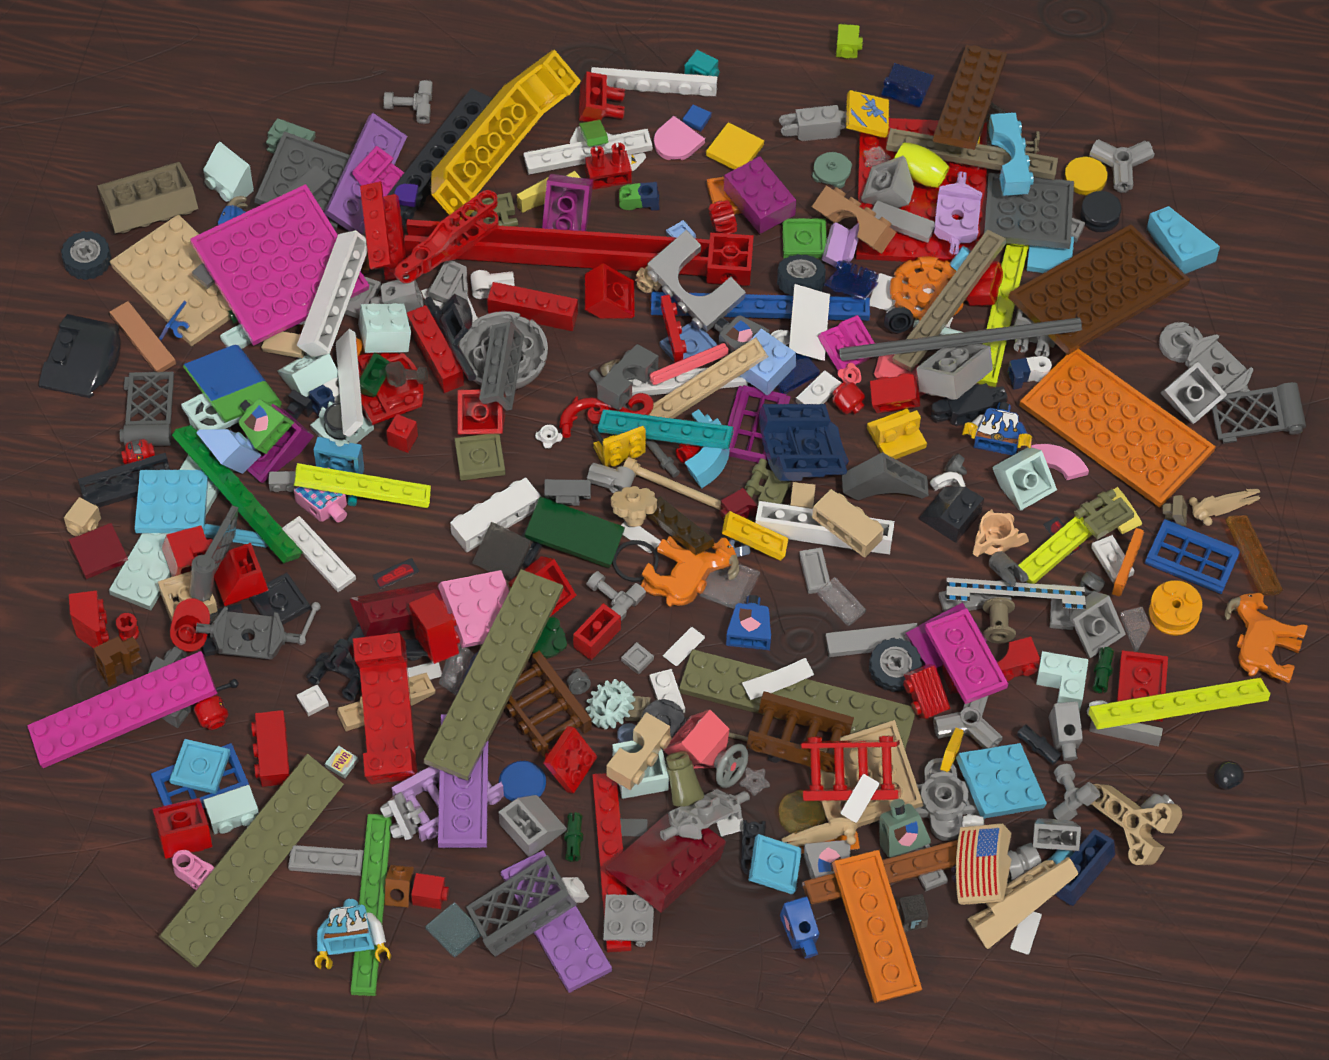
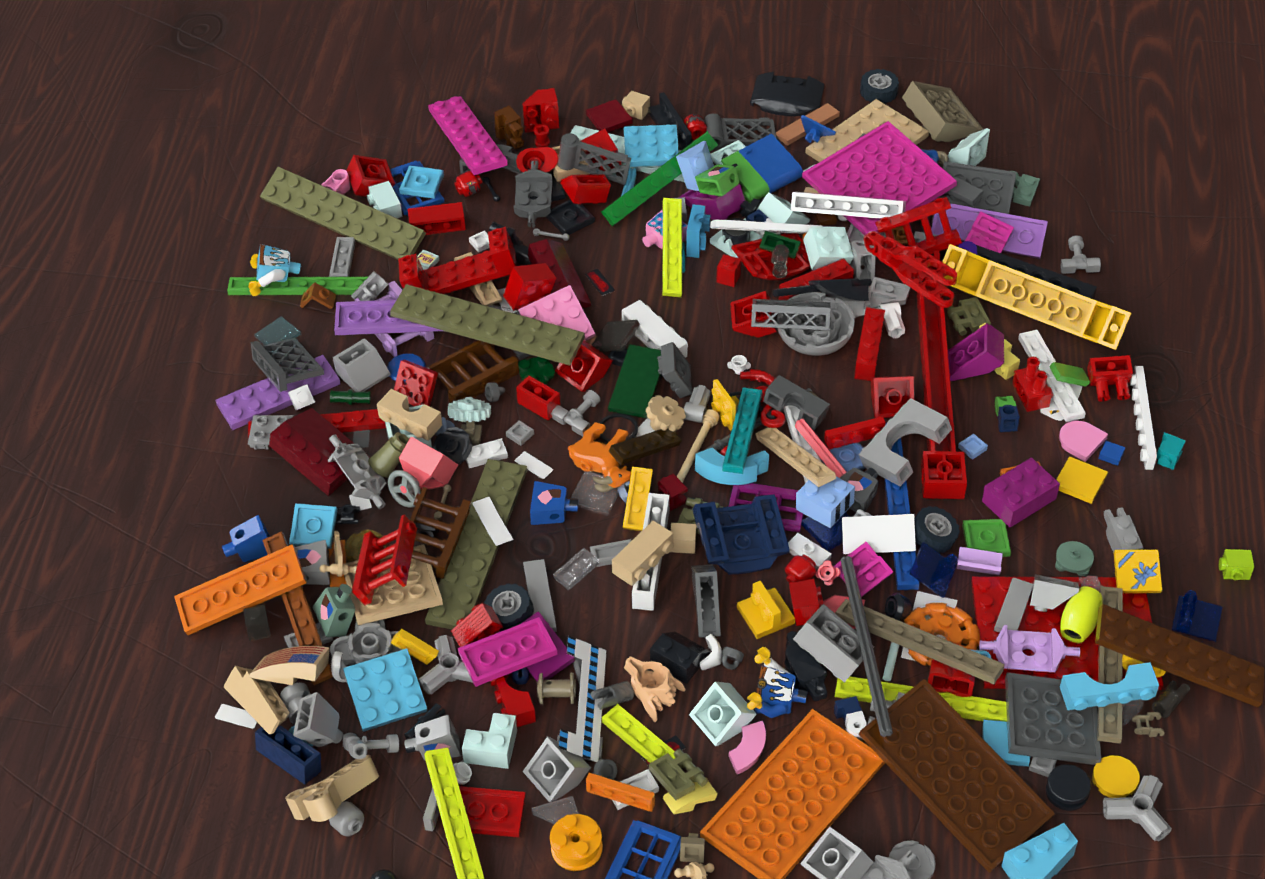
camera: 90 degrees right, 10 degrees down
white tile [282,516,356,592] -> none
red brick [411,873,449,909] -> none
olive plate [455,434,505,481] -> none
red gear [709,200,737,234] -> none
clear plate [739,768,770,796] -> none
medium nougat arch [812,185,896,254] -> none
white sticker [841,774,879,823] -> none
dark green pin [1093,647,1114,693] -> none

